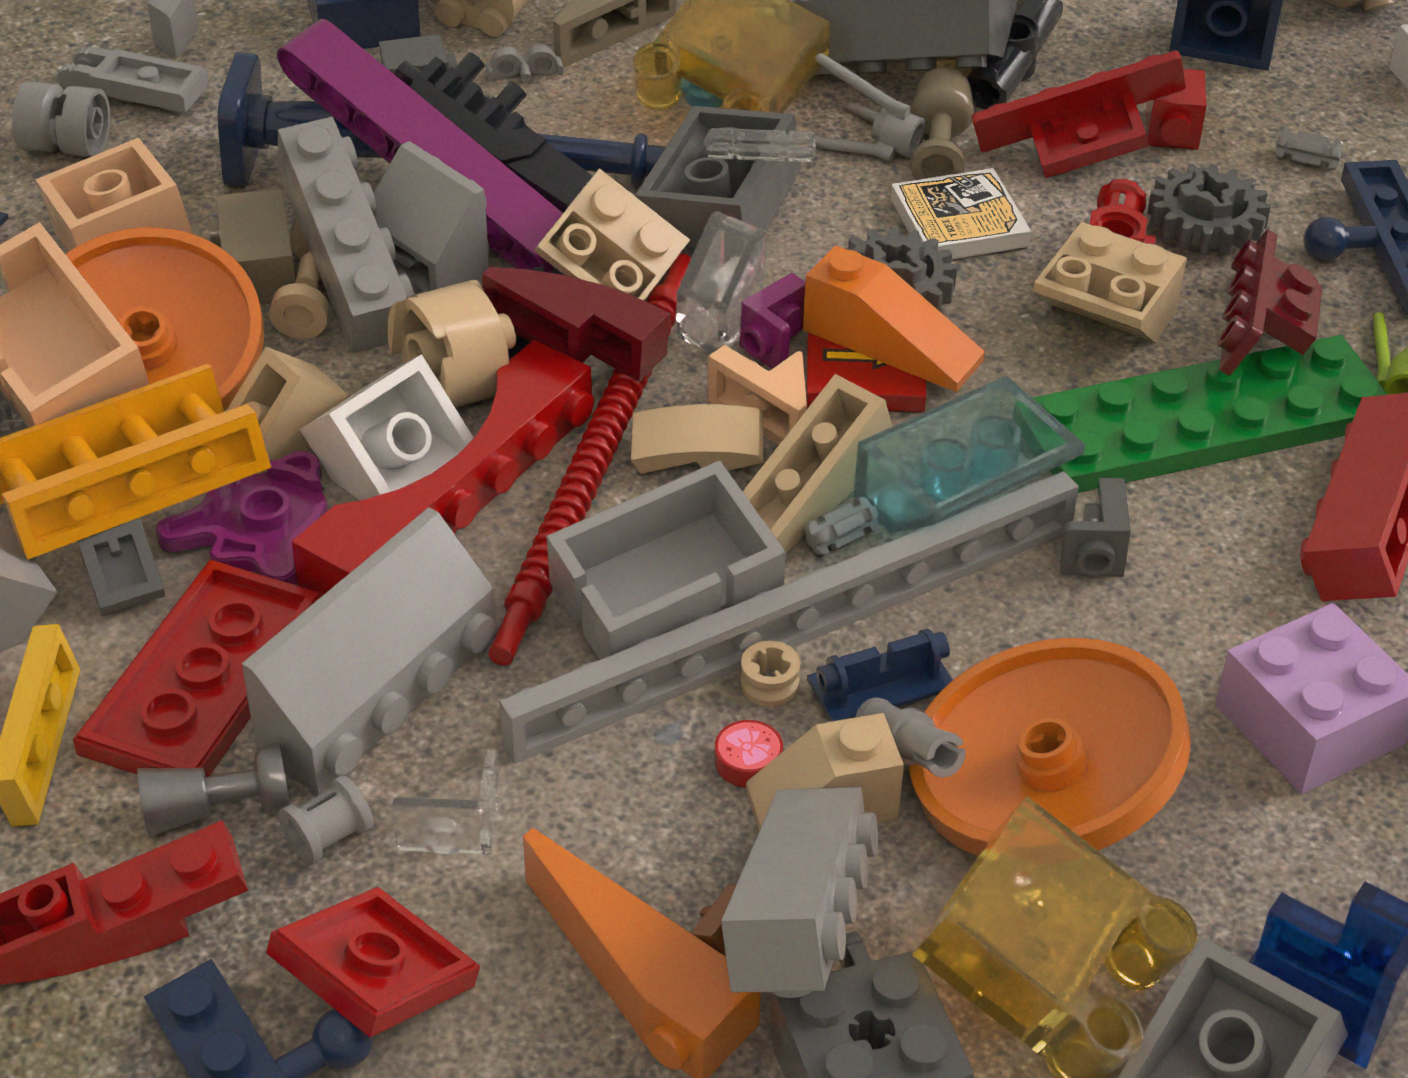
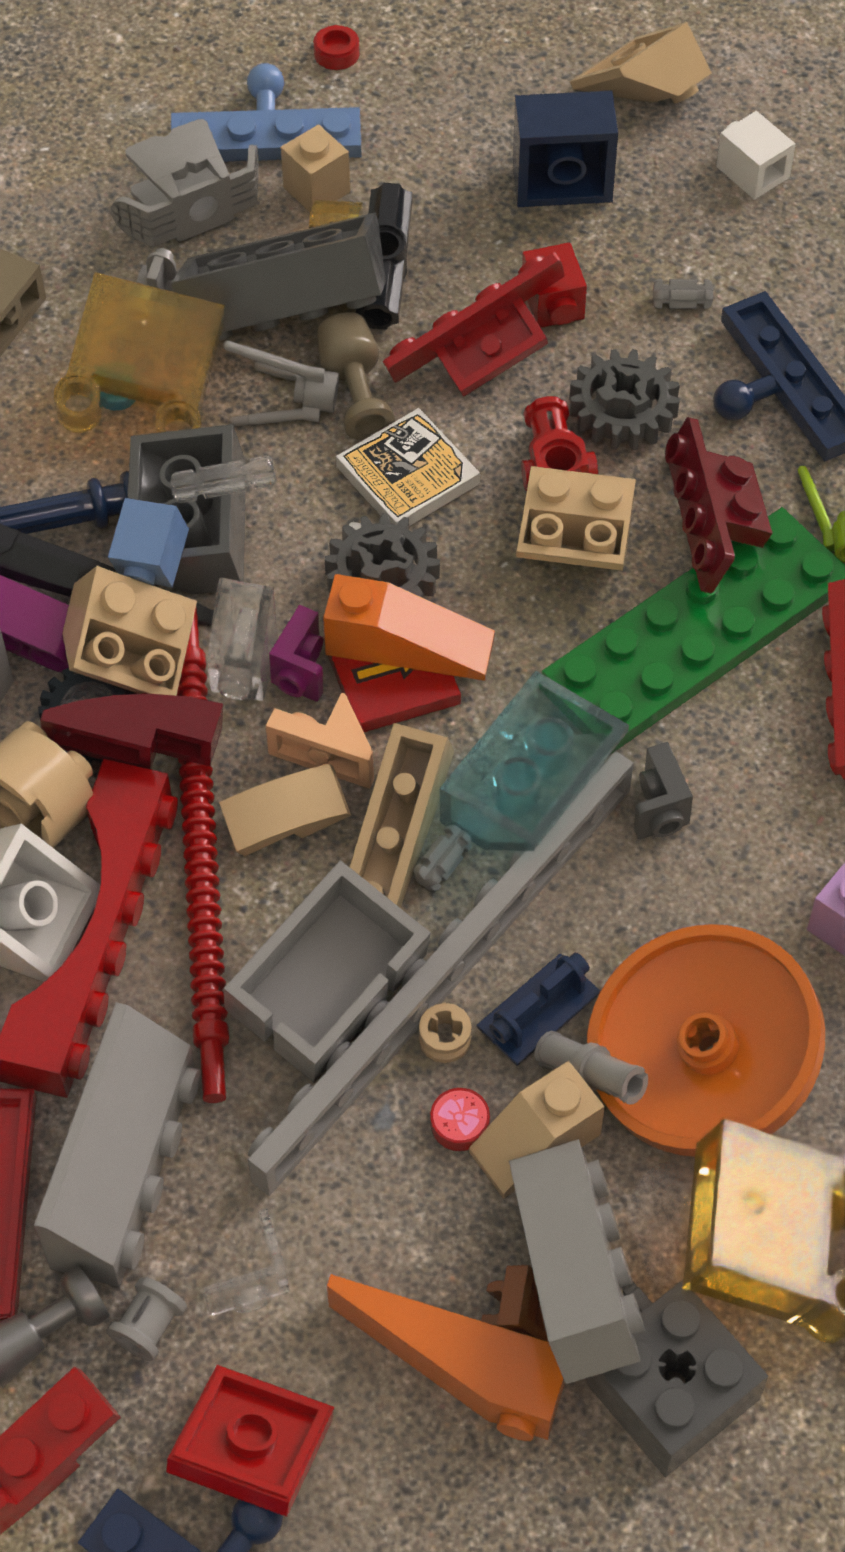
camera: 20 degrees left, 15 degrees up
none -> medium blue brick [108,498,189,588]

